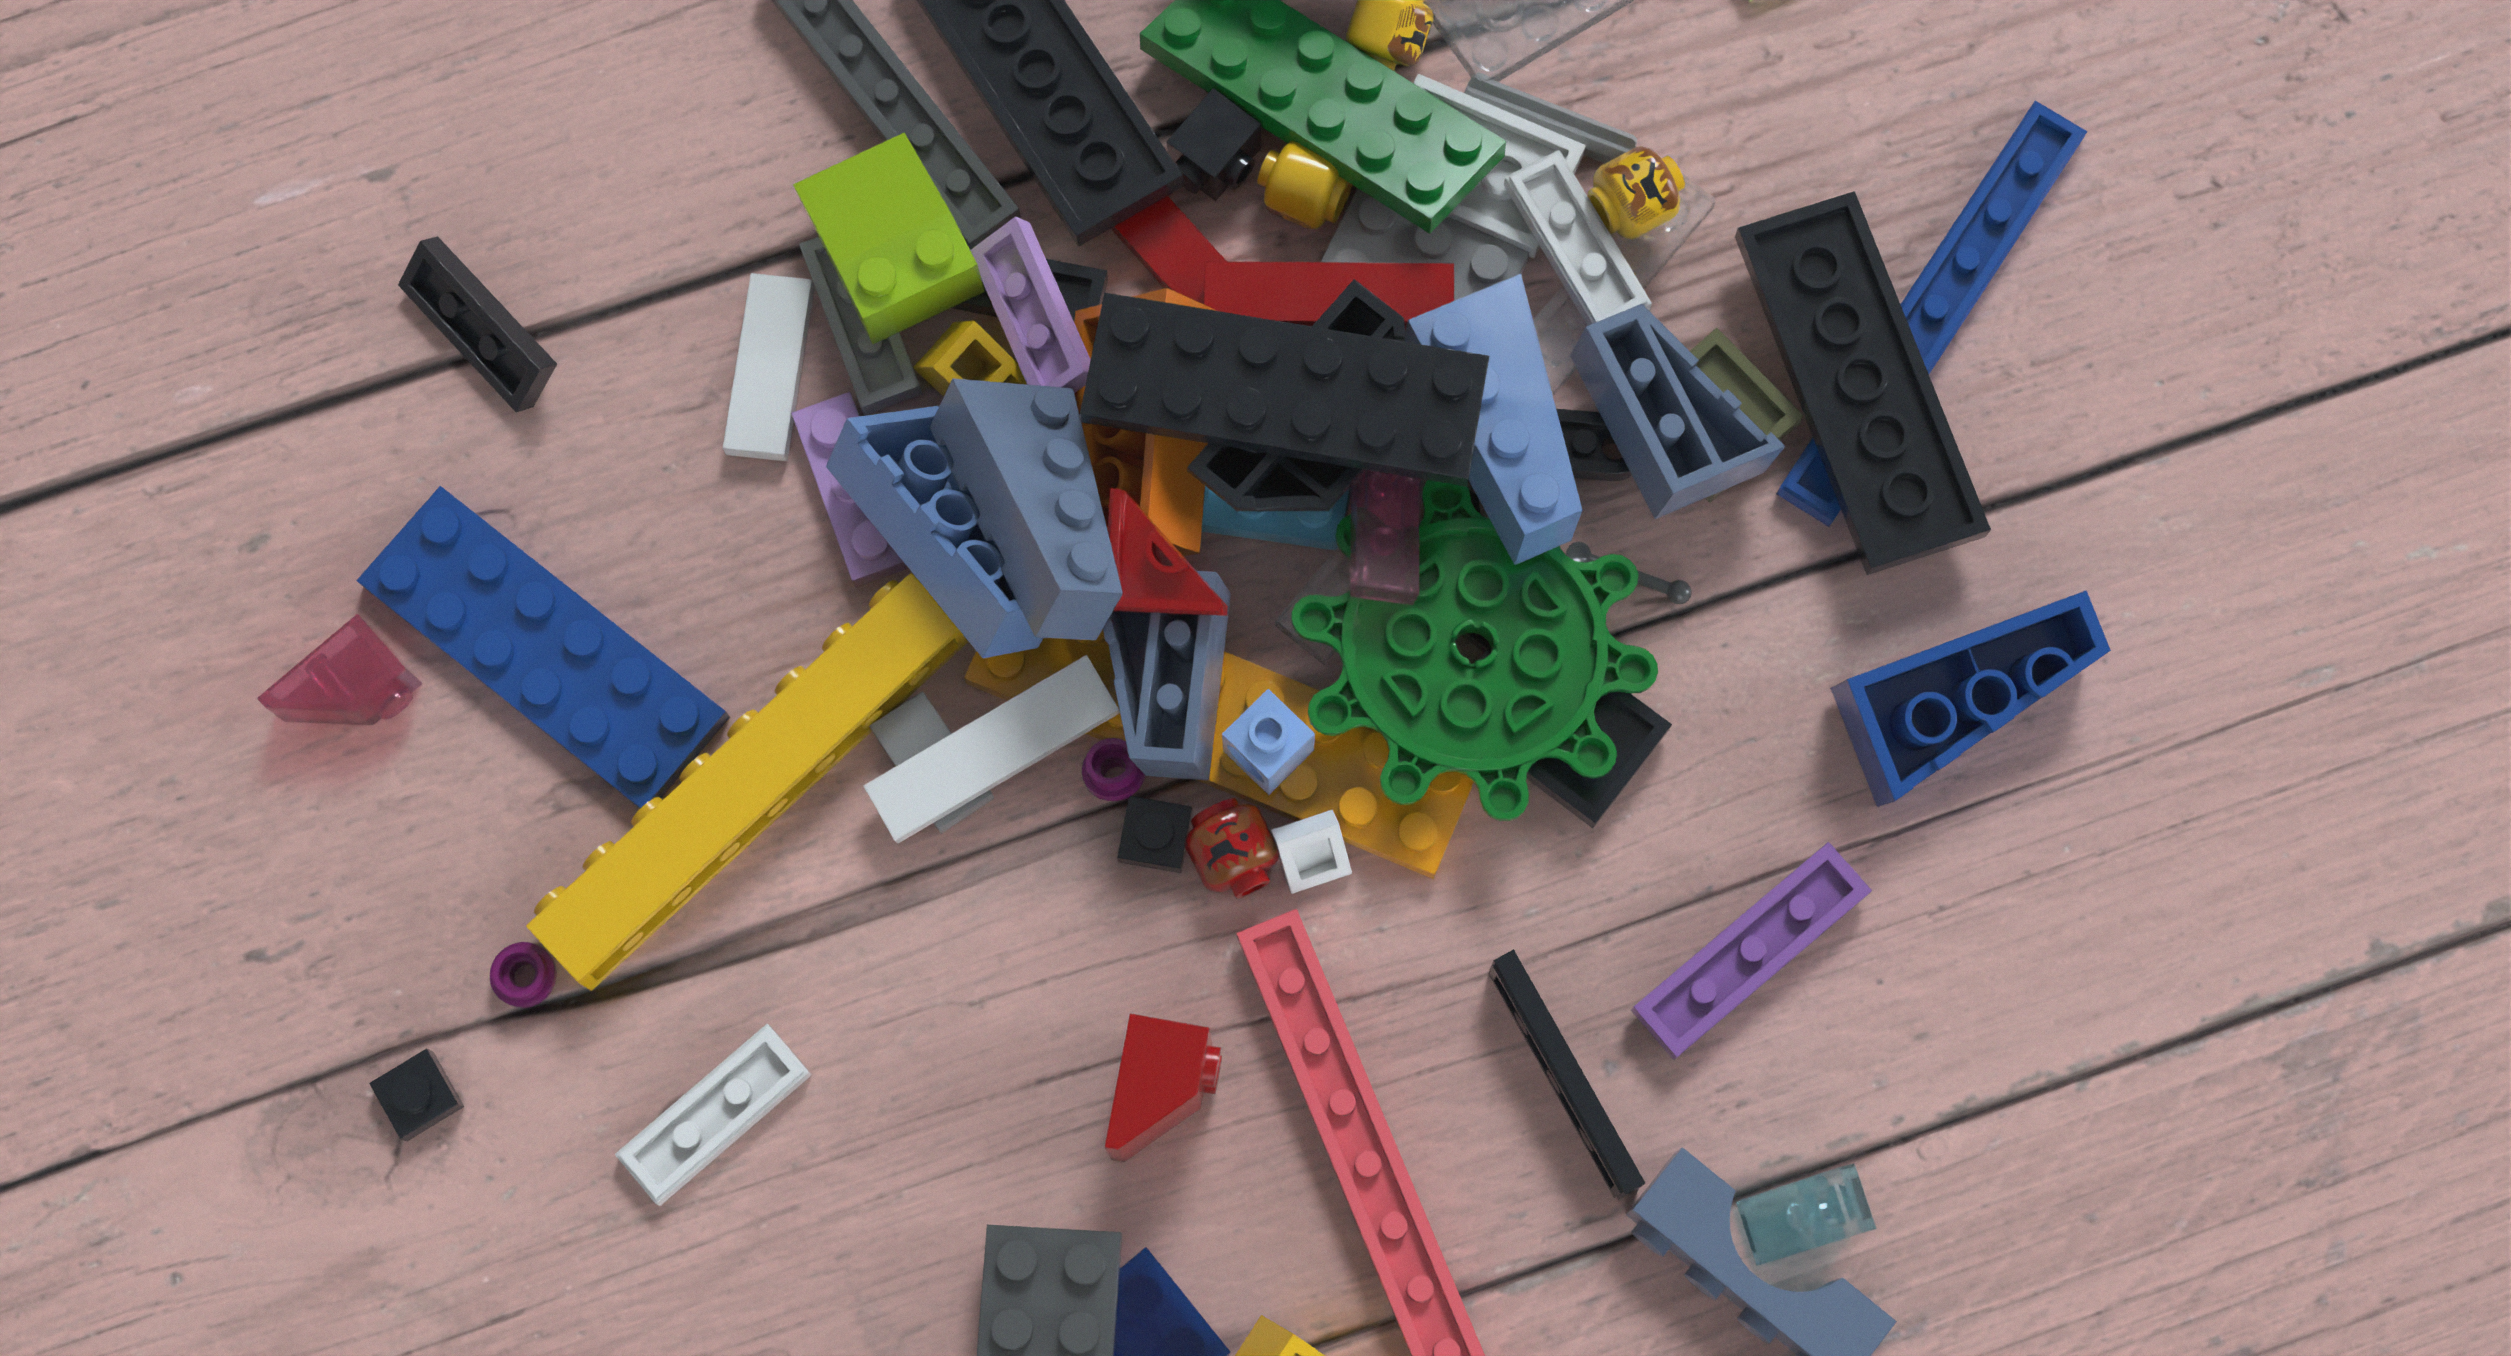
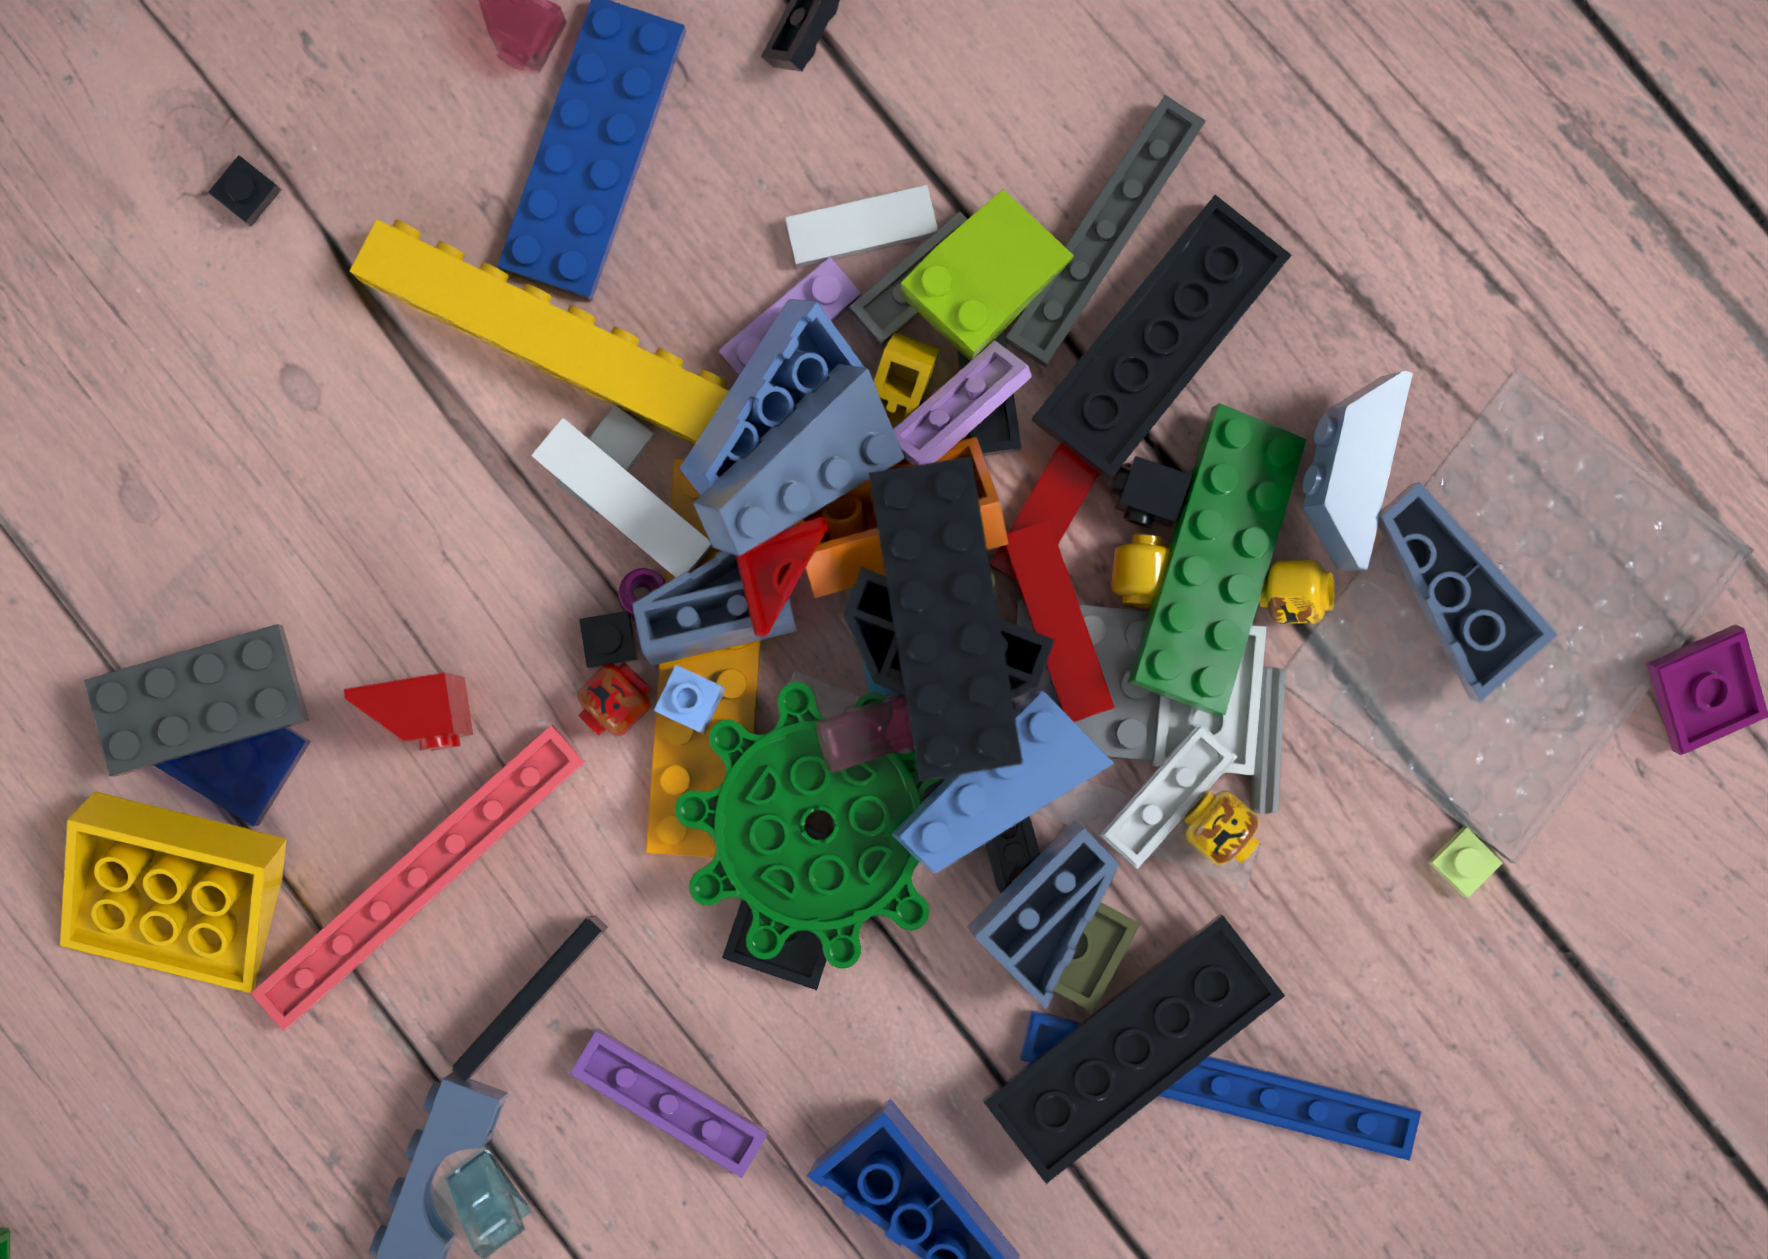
camera: 70 degrees right, 10 degrees up
magenta plate [490,942,557,1008] -> none
white tile [615,1024,812,1206] -> none
white plate [1271,809,1352,894] -> none
dark grey hinge [1566,542,1692,605] -> none

